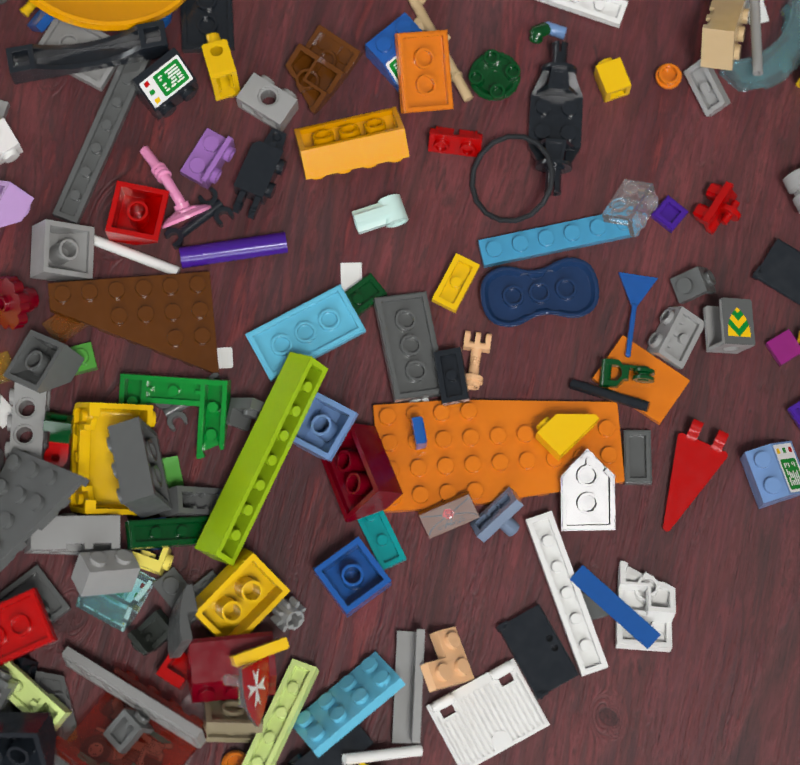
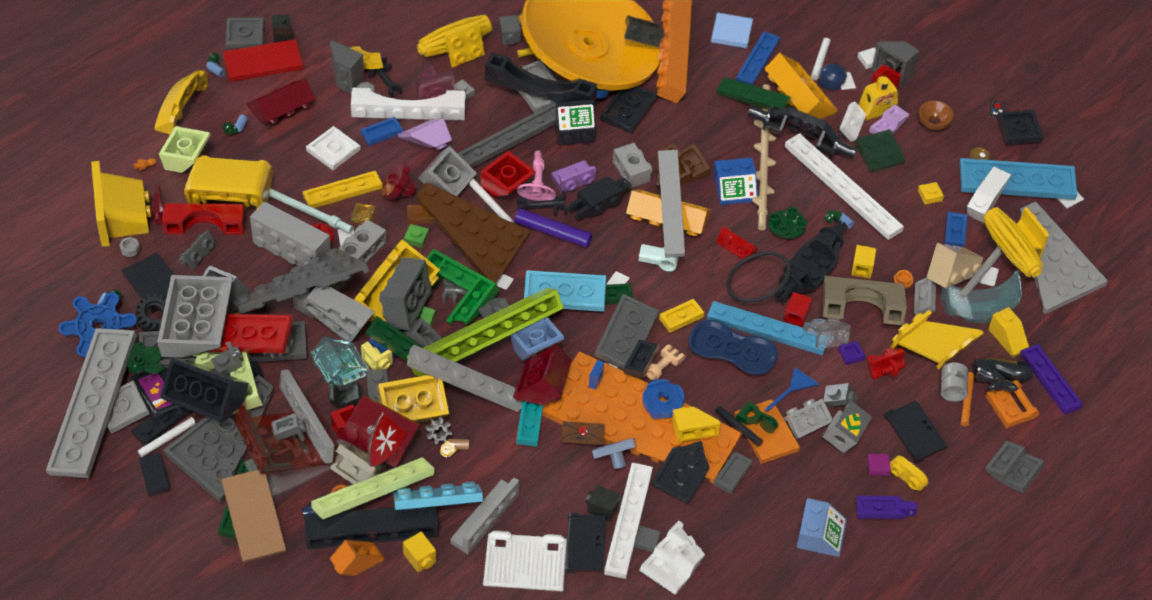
camera: 30 degrees right, 25 degrees down
dark grey slope [3,330,84,394] -> none
blue tile [27,9,54,32] -> none
leg [43,412,74,467] -> none
light grey brick [71,549,141,597] -> none
dark grey slope [167,584,198,659] -> none
yellow torso [201,33,240,101] -> none
yellow tile [229,637,290,667] -> none
blue brick [314,536,392,618] -> none
white bar [342,745,423,765] -> none
orange tile [394,30,454,113] -> none
light nougat plate [420,627,475,693] -> none
blue sticker [570,565,660,649] -> none
red flag [663,419,729,532] -> none
none -> light grey plate [407,345,522,412]
none -> arm [440,439,469,457]
none -> pearl dark grey brick [586,485,621,522]
none -> blue plate [642,379,684,419]
none -> light grey tile [658,150,685,258]
none -> red brick [784,292,812,328]
none -> dark tan arch [822,276,907,325]
none -> yellow piece [890,310,984,369]

